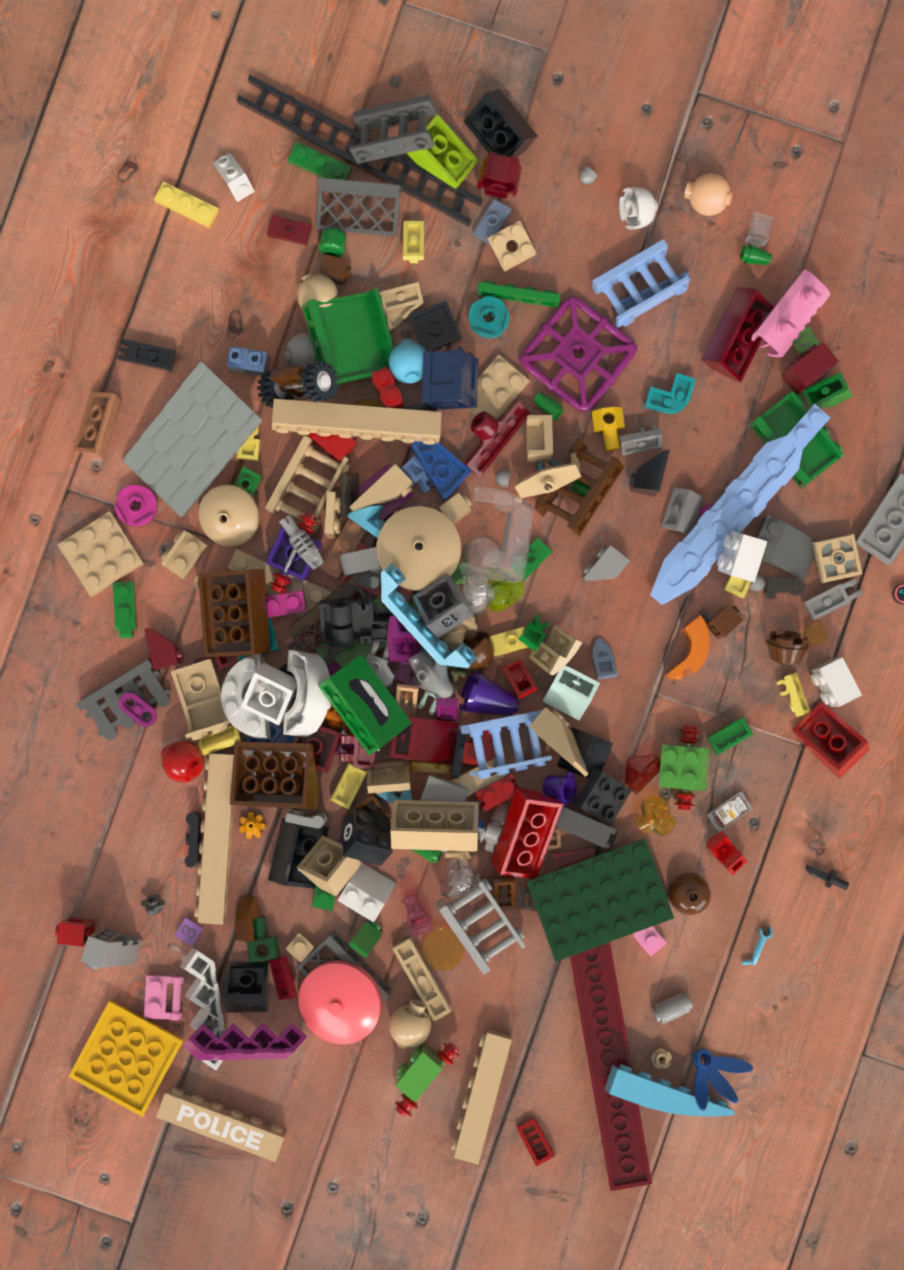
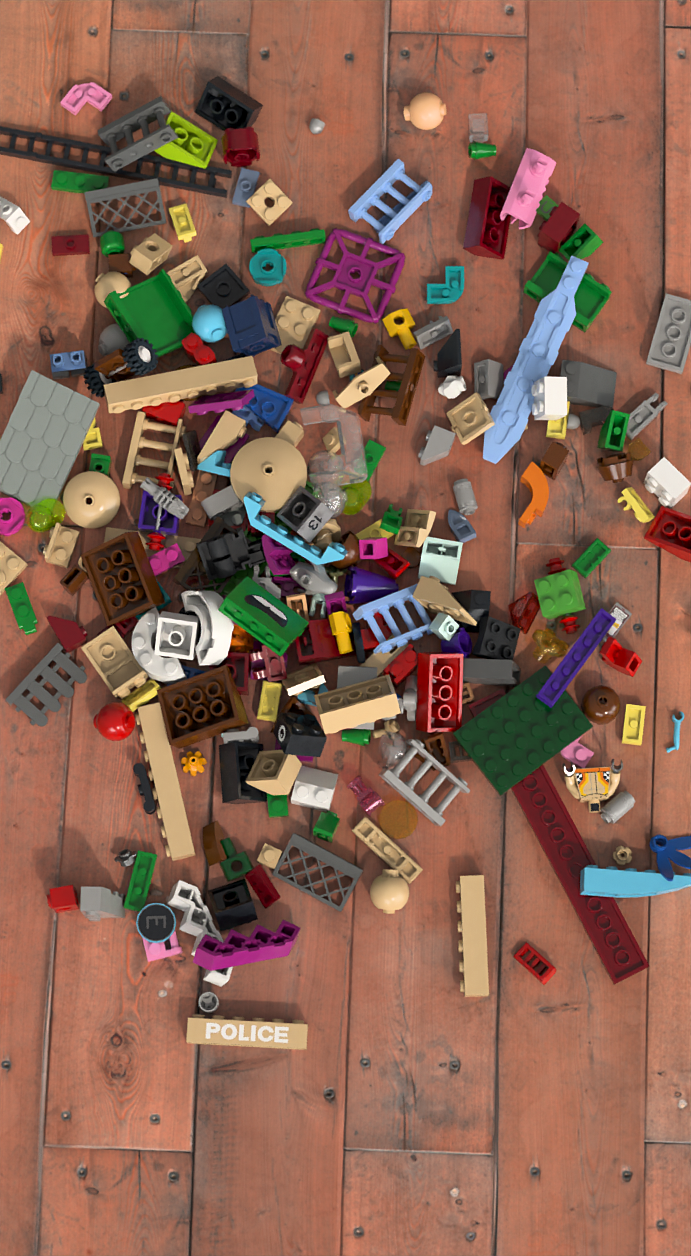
camera: 20 degrees left, 10 degrees down
yellow plate [68,1000,184,1117] -> none
magenta plate [119,692,158,727] -> none
medium lavender tile [174,917,204,946] -> none
coral dish [298,960,382,1044] -> none
bright green brick [395,1042,460,1117] -> none
clear yellow tile [410,761,452,773] -> none
white cylinder [619,187,657,230] -> none
tan piece [812,534,862,583] -> none
none -> clear neon green cap [26,498,65,533]
none -> bright pink plate [60,82,112,115]
none -> reddish brown piece [60,564,89,596]
none -> green plate [124,850,158,912]
none -> tan brick [129,233,172,275]
none -> black tile [136,903,176,943]
none -> magenta plate [188,389,255,415]
none -> light grey wheel [198,992,219,1013]
none -> tan plate [322,427,345,455]
none -> yellow piece [328,611,353,654]
none -> dark pink brick [359,537,388,559]
none -> light aqua plate [429,612,459,641]
none -> white rock [438,375,466,399]
none -> tan plate [446,392,495,445]
none -> light grey head [453,479,478,515]
none -> dark purple plate [536,608,617,708]
none -> torso [562,759,623,813]
none -> green slope [597,410,630,452]
none -> light yellow plate [621,704,646,746]

